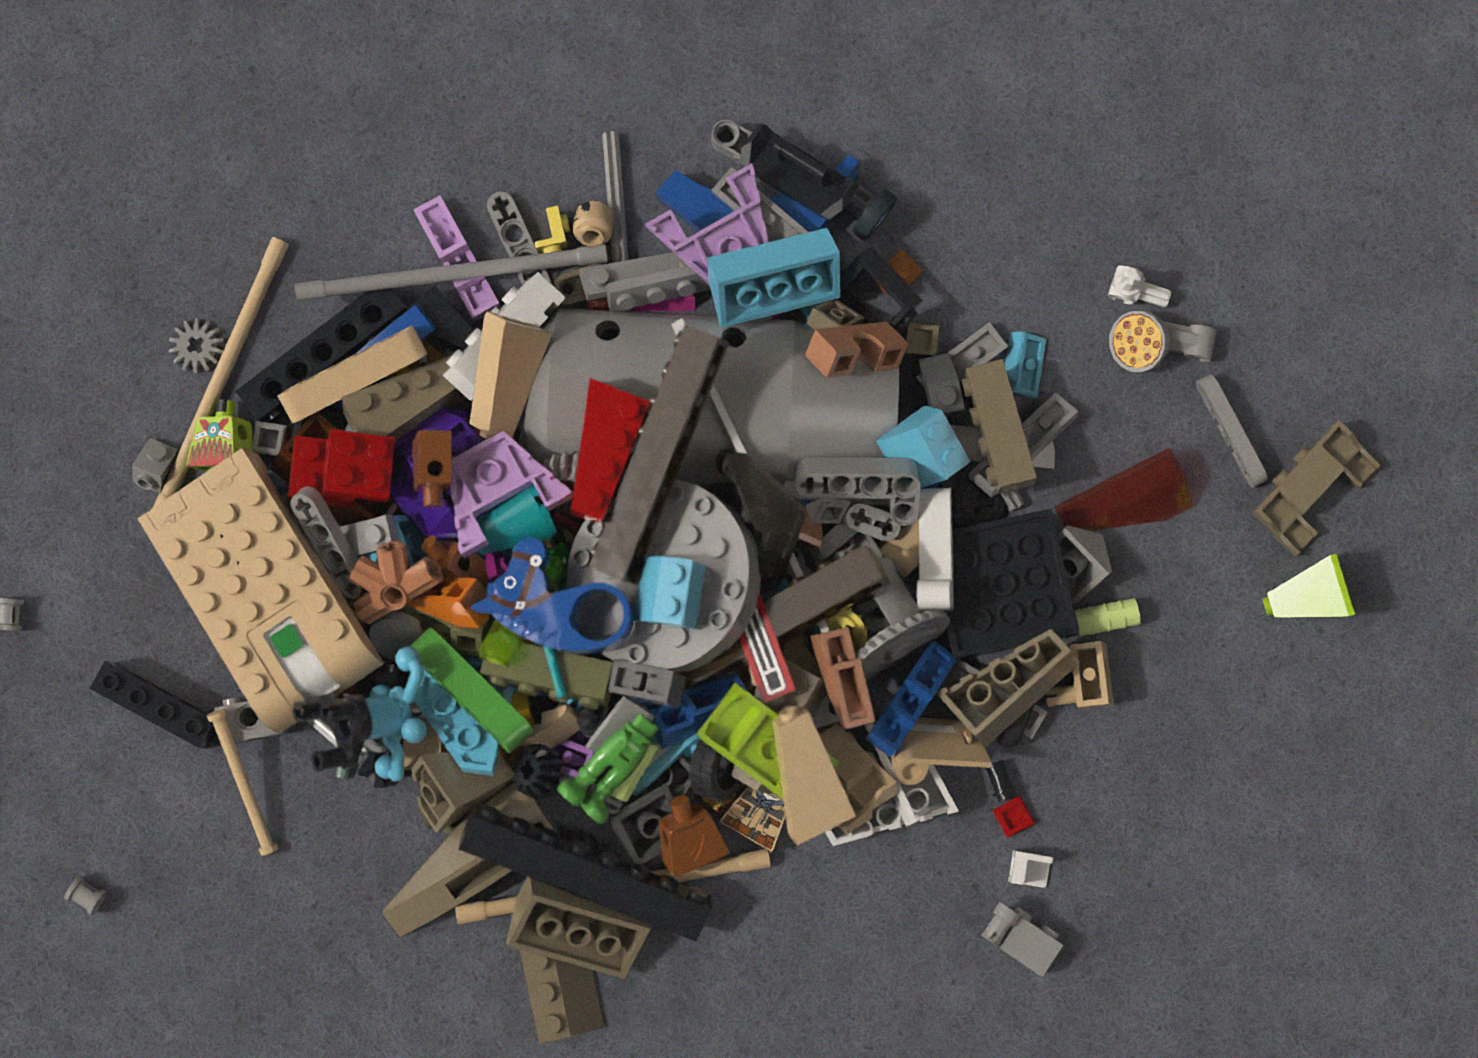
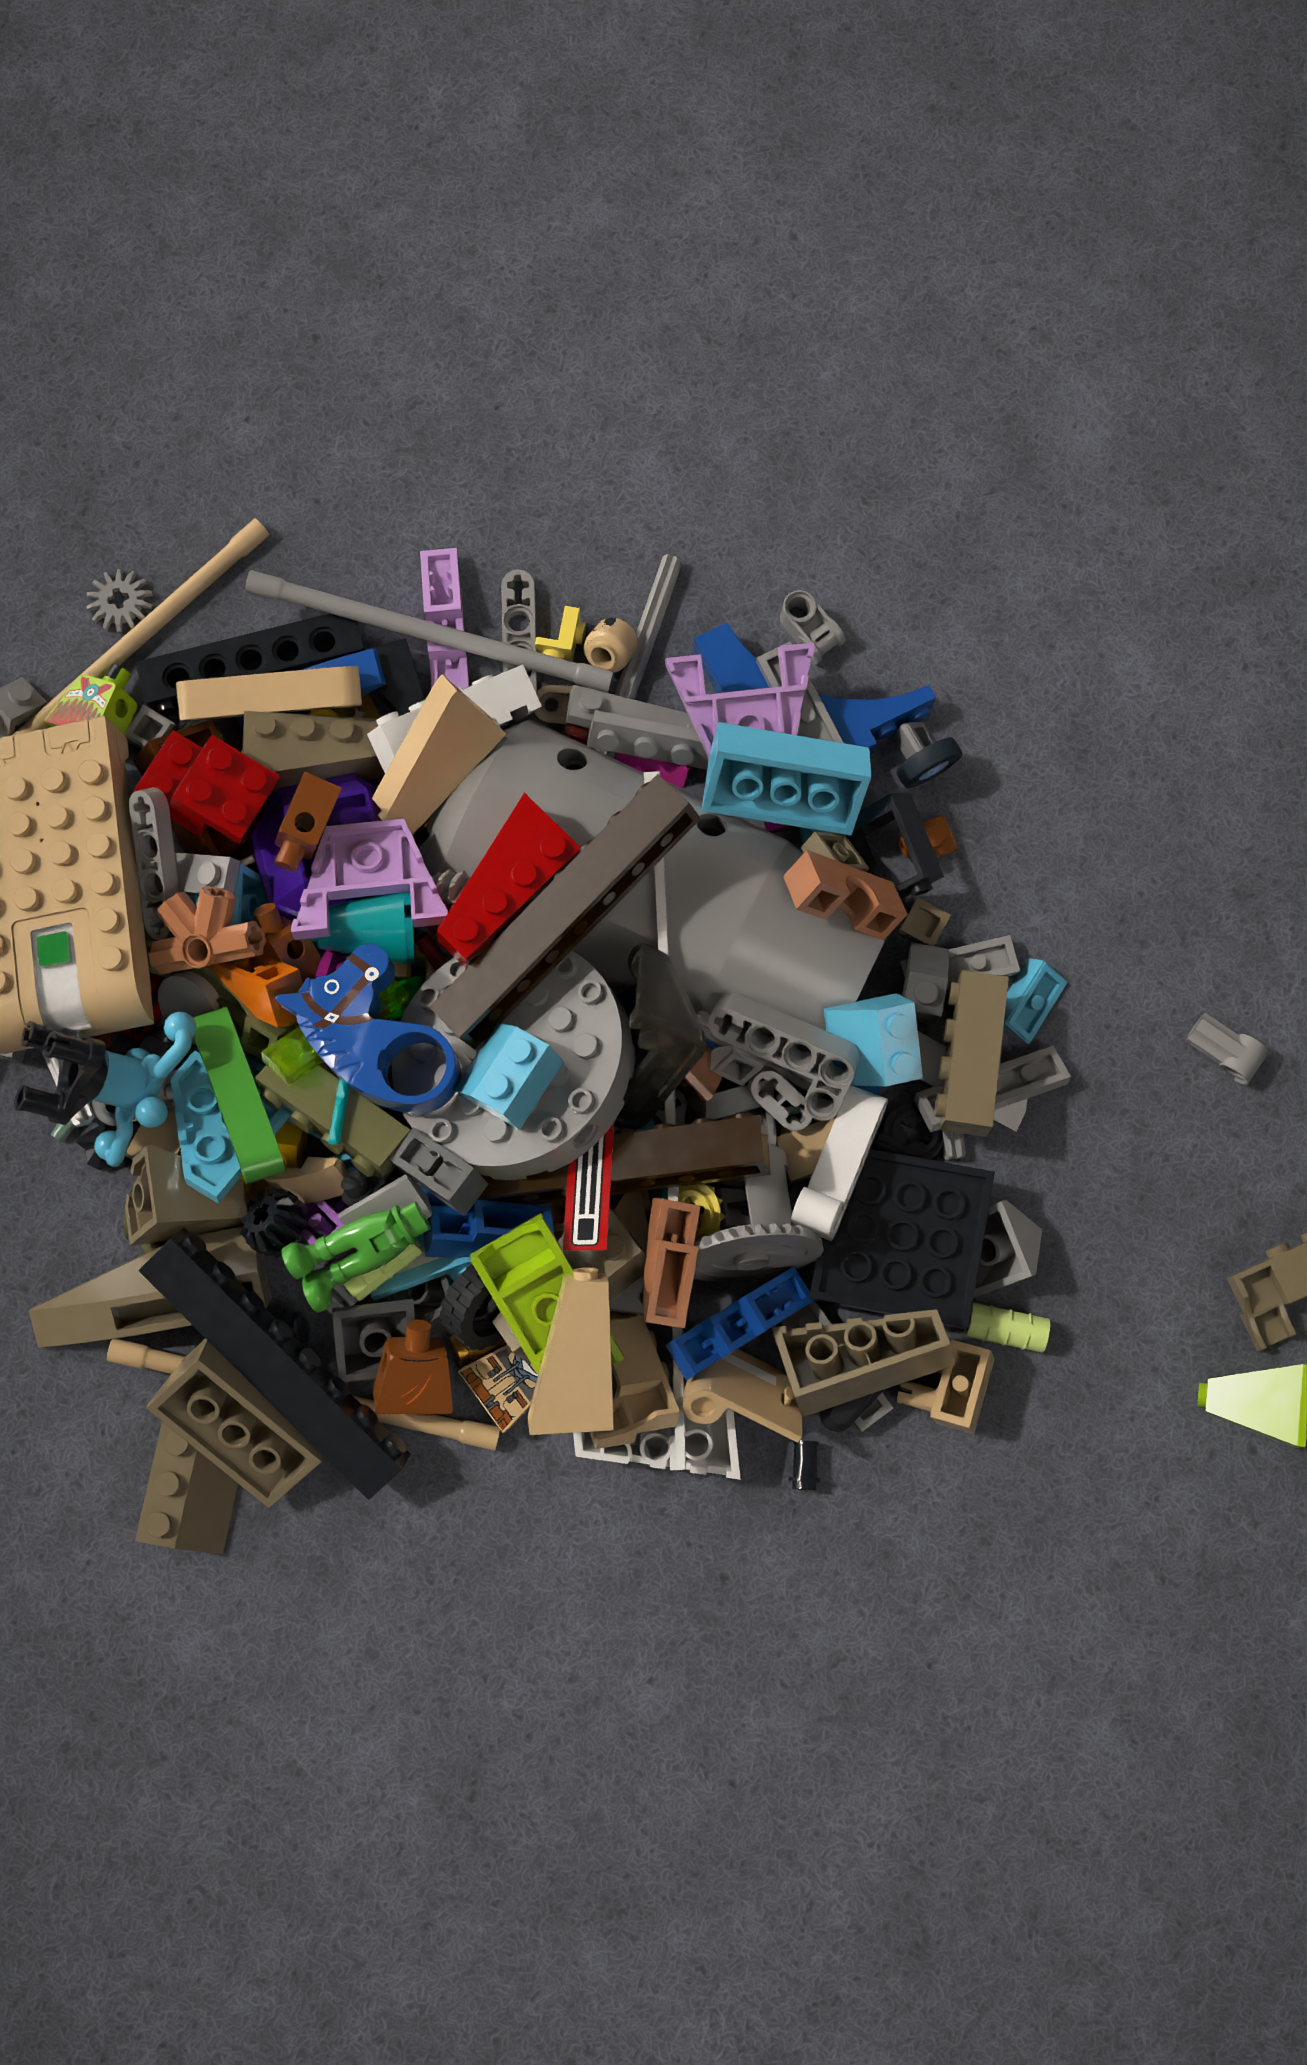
camera: 20 degrees right, 5 degrees down
black piece [740,123,859,220] -> none
light grey hinge [981,902,1063,977] -> none
red tile [992,795,1035,838] -> none
white panel [1008,850,1053,888] -> none
clear red wedge [1054,448,1193,531] -> none
white axle [1108,266,1171,307] -> none
tile [1109,311,1170,372] -> none
light grey beam [1196,374,1268,488] -> none

